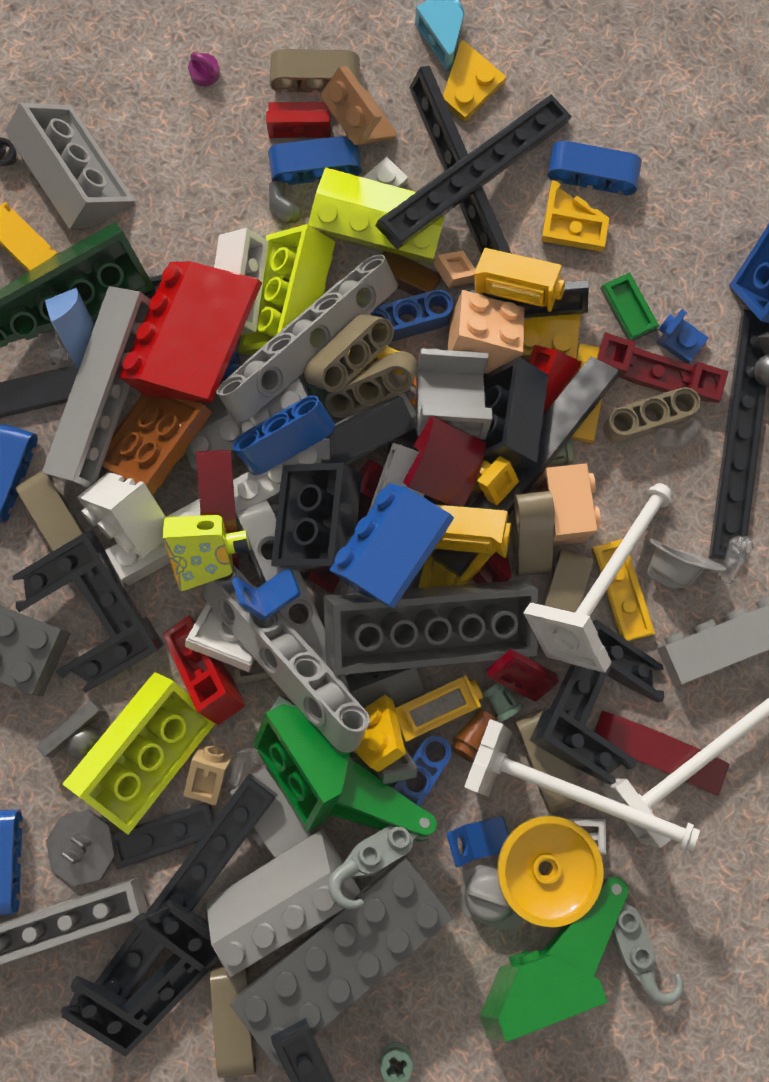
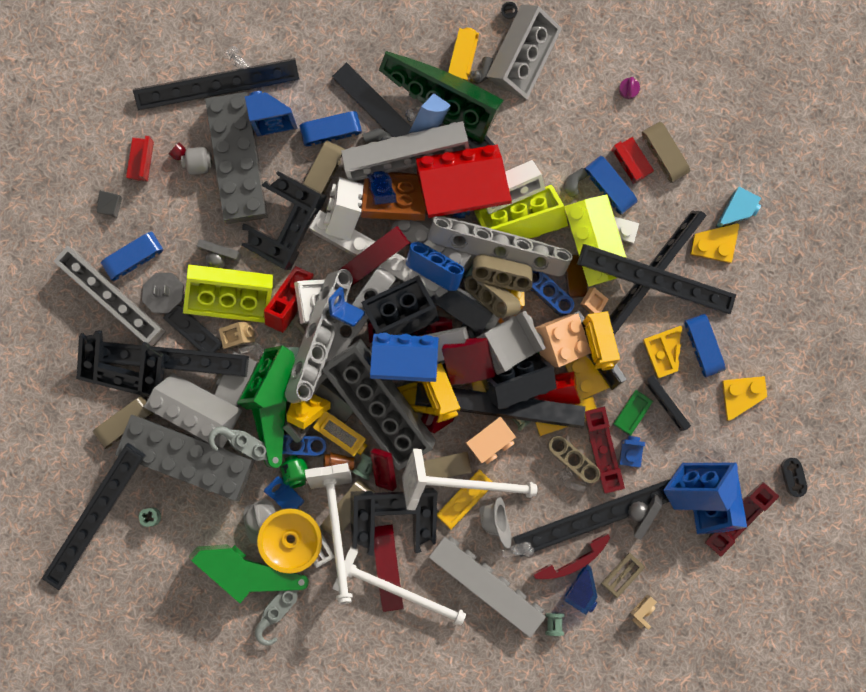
camera: 60 degrees right, 5 degrees up
neon yellow torso [163,515,250,591] -> none
medium nougat bracket [320,66,397,145] -> none
yellow tile [477,456,519,506] -> none
dark tan beam [513,491,555,576] -> none
none -> green head [280,455,308,488]
none -> dark grey arm [362,129,392,144]
none -> clear blue slope [367,171,396,205]
none -> dark grey arm [469,57,493,84]
none -> black tile [644,375,691,431]
none -> yellow wing [722,376,767,421]

